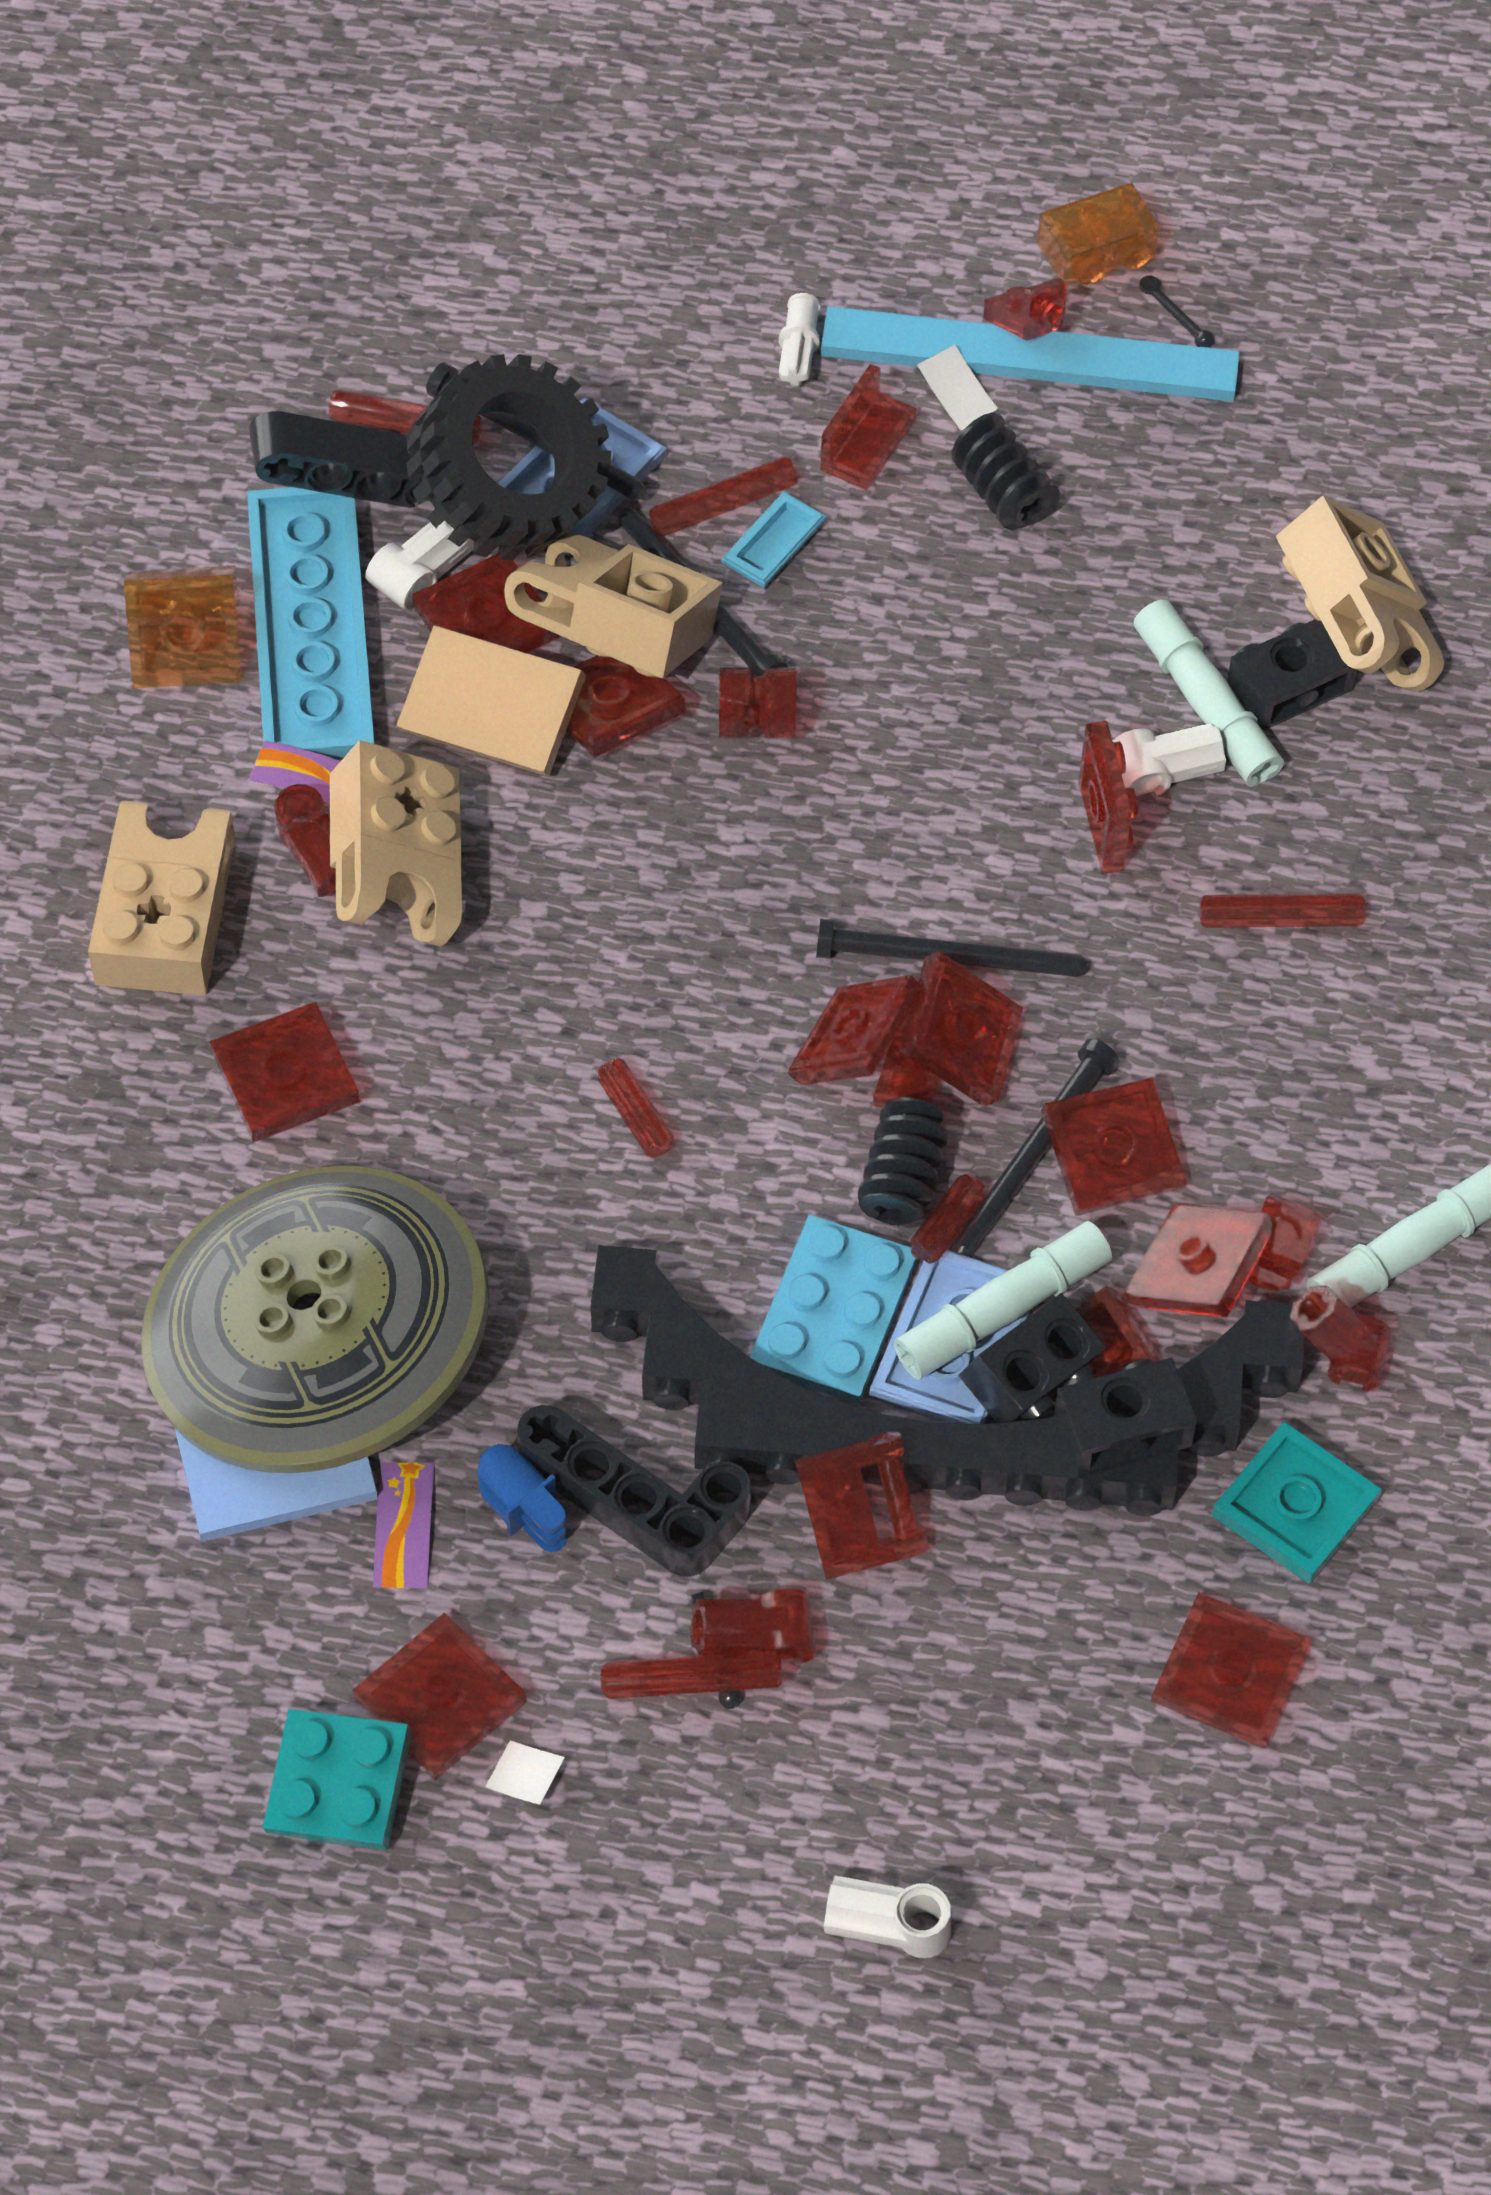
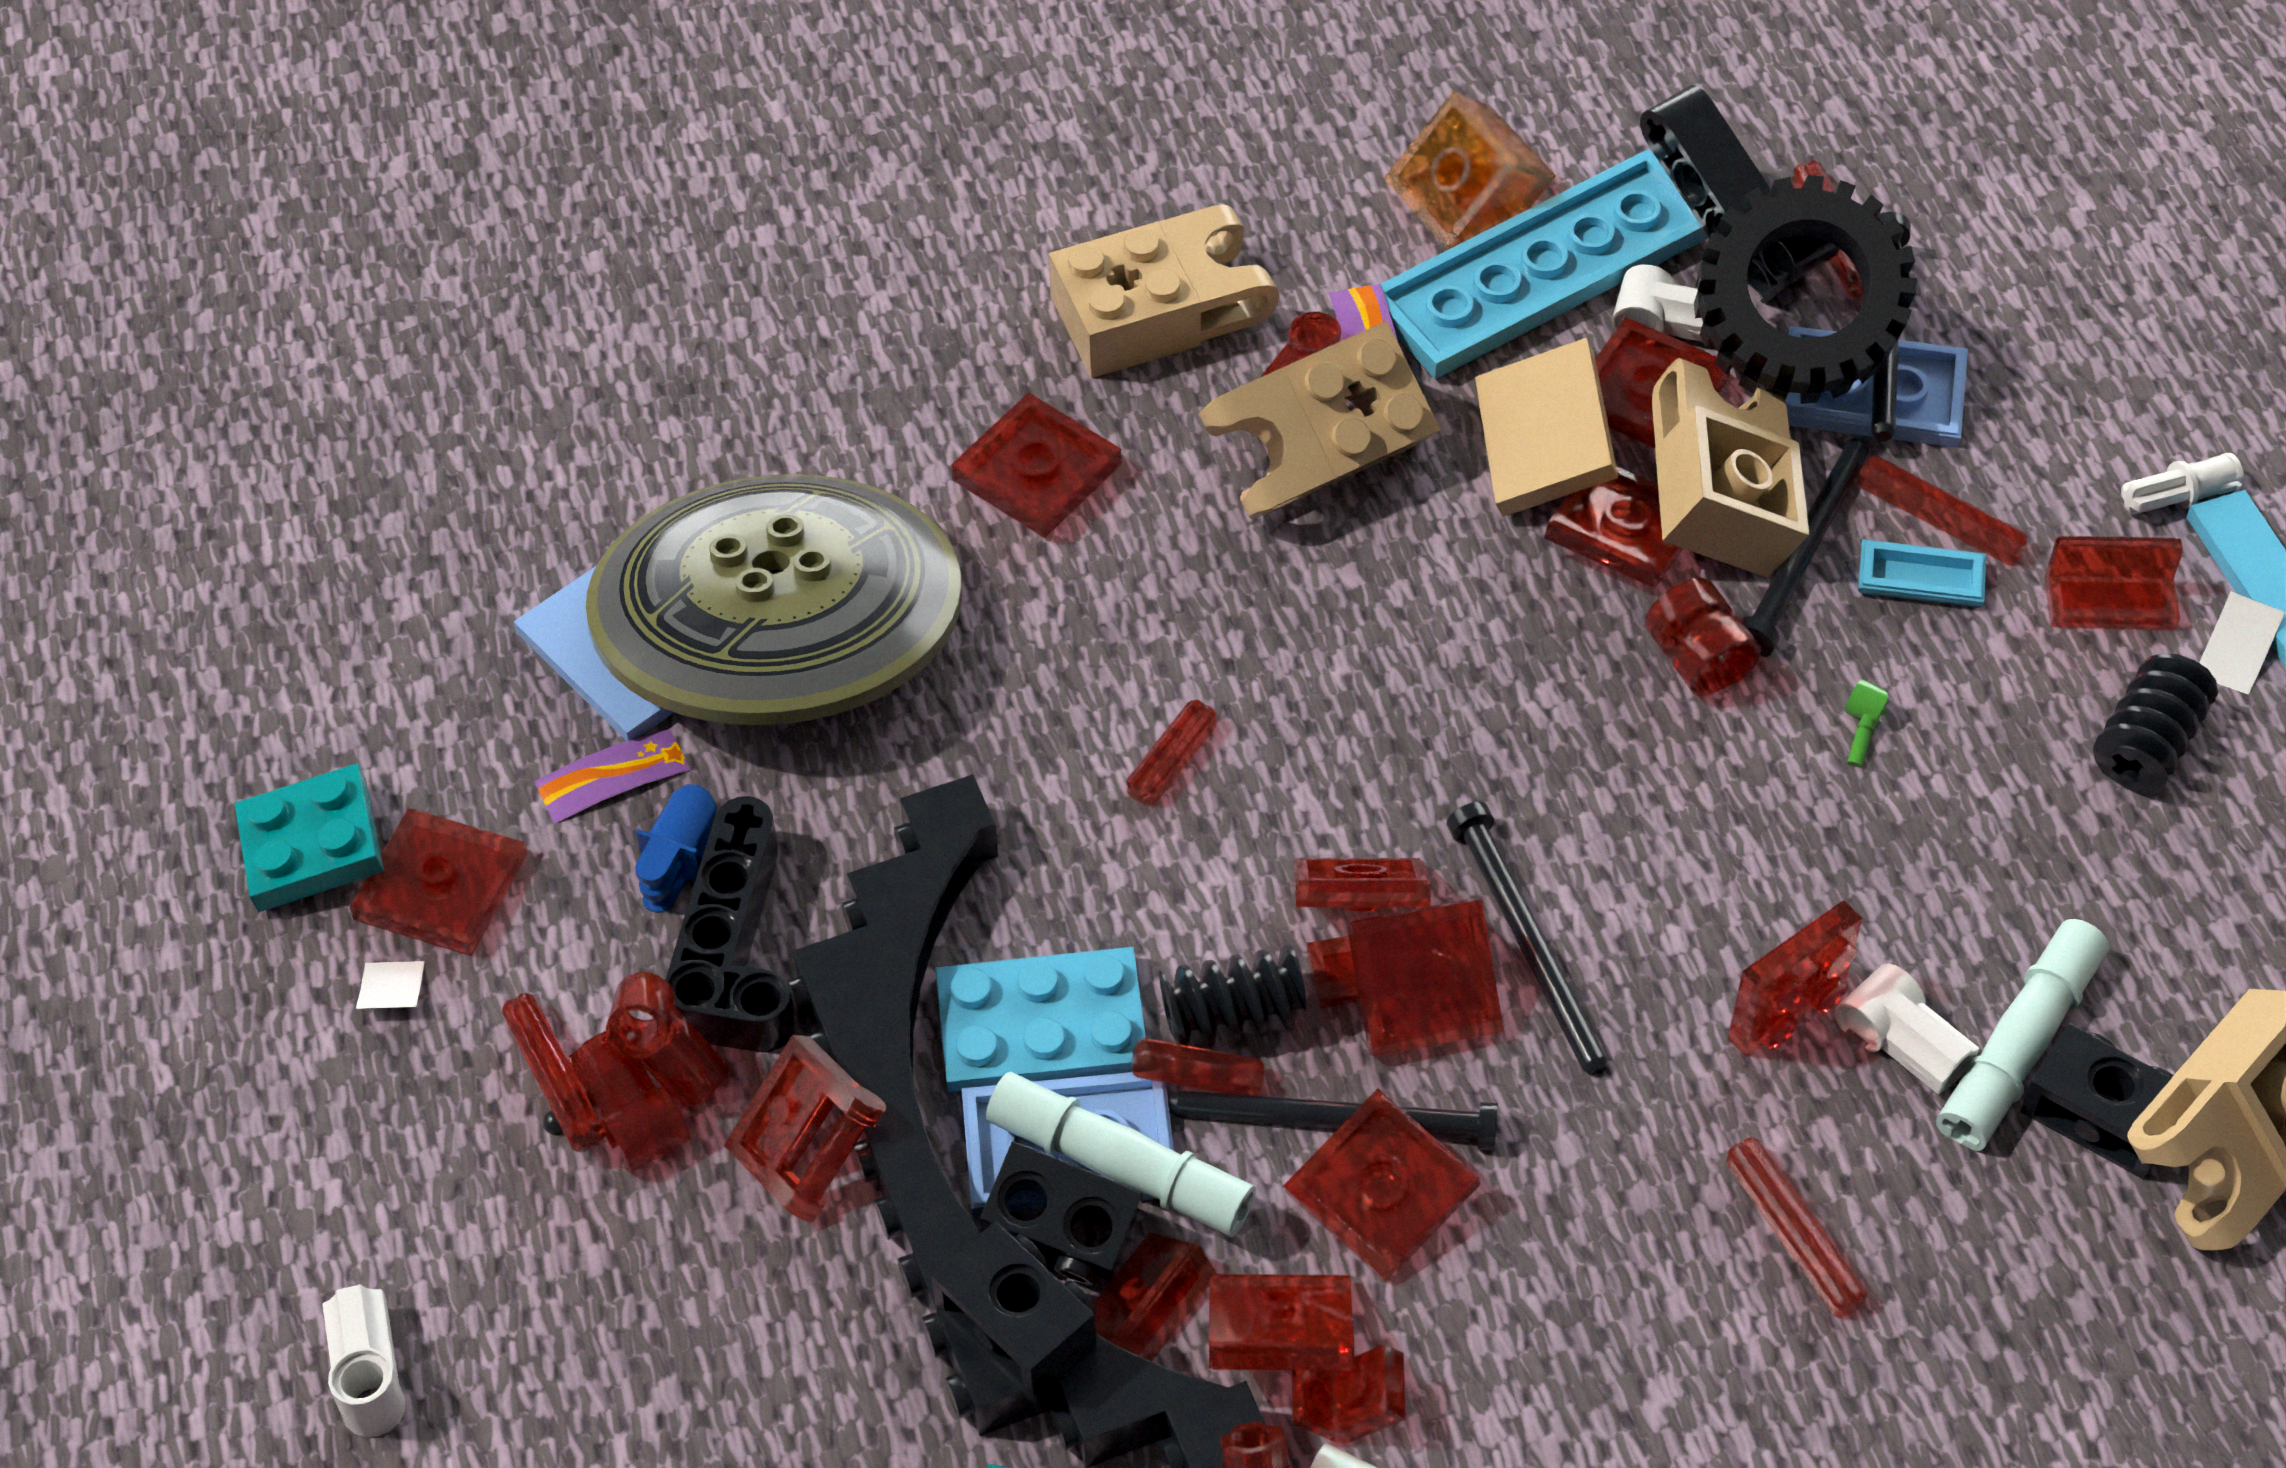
camera: 65 degrees right, 5 degrees down
none -> clear red piece [606,972,729,1108]
none -> bright green hand [1845,679,1888,768]

